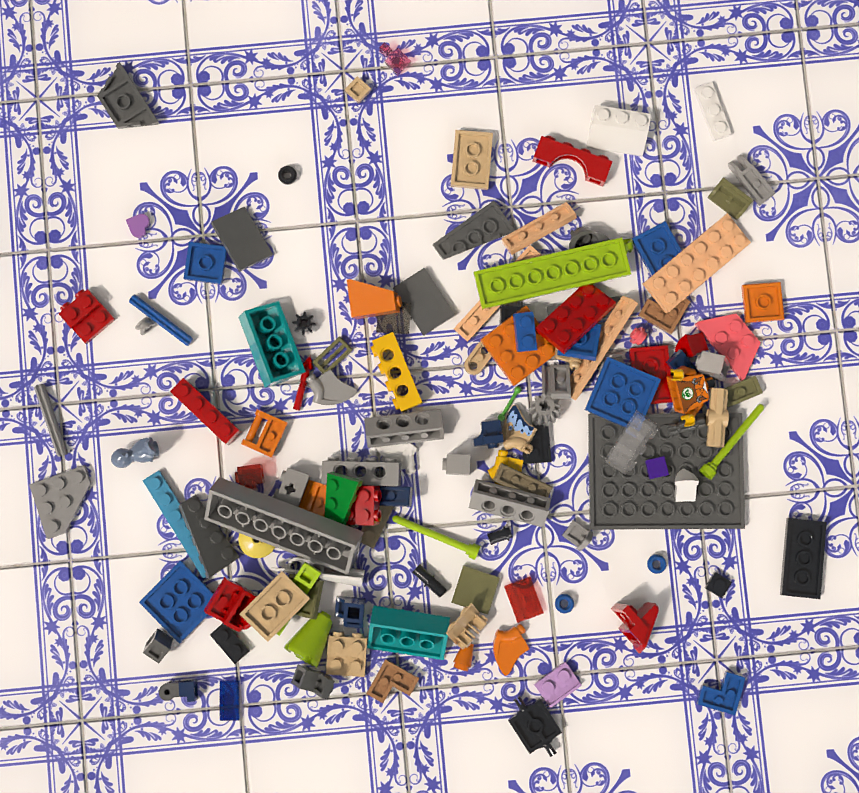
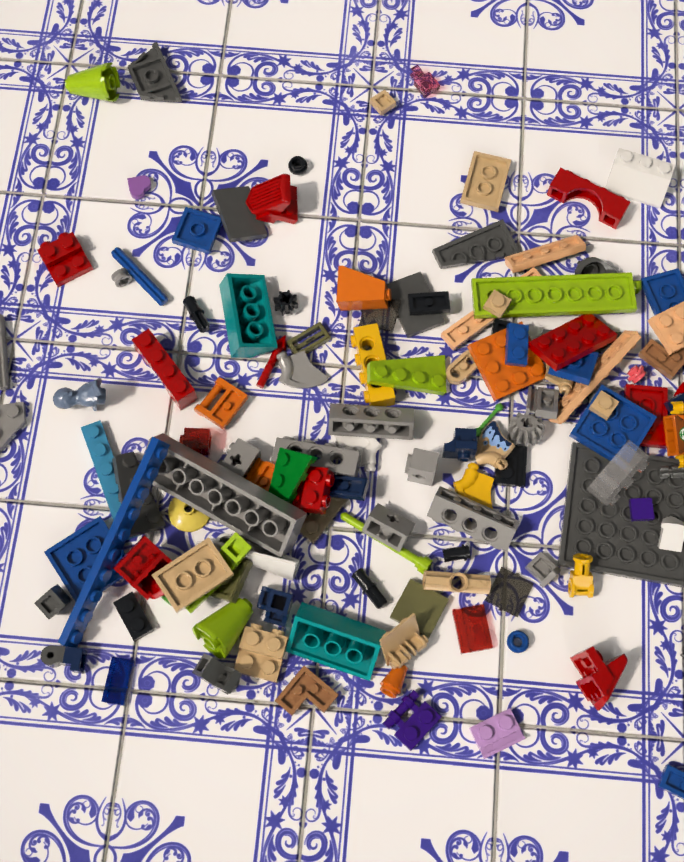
camera: 10 degrees right, 15 degrees down
dark tan tile [493,463,552,497] -> none
orange arm [493,624,529,676] -> none
black plate [508,696,562,757] -> none
blue plate [647,554,667,574] -> none
none -> blue plate [58,437,170,648]
none -> lime cone [65,62,120,102]
none -> black axle [183,296,210,333]
none -> red piece [246,174,298,224]
none -> light grey brick [362,503,416,552]
none -> lime wing [367,355,447,396]
none -> dark purple plate [382,690,442,751]
none -> black plate [408,291,451,316]
none -> tan piece [422,570,491,595]
none -> tan plate [483,290,512,319]
none -> clear smoke piece [484,567,534,617]
none -> yellow connector [568,553,594,598]
none -> tan plate [589,390,619,421]

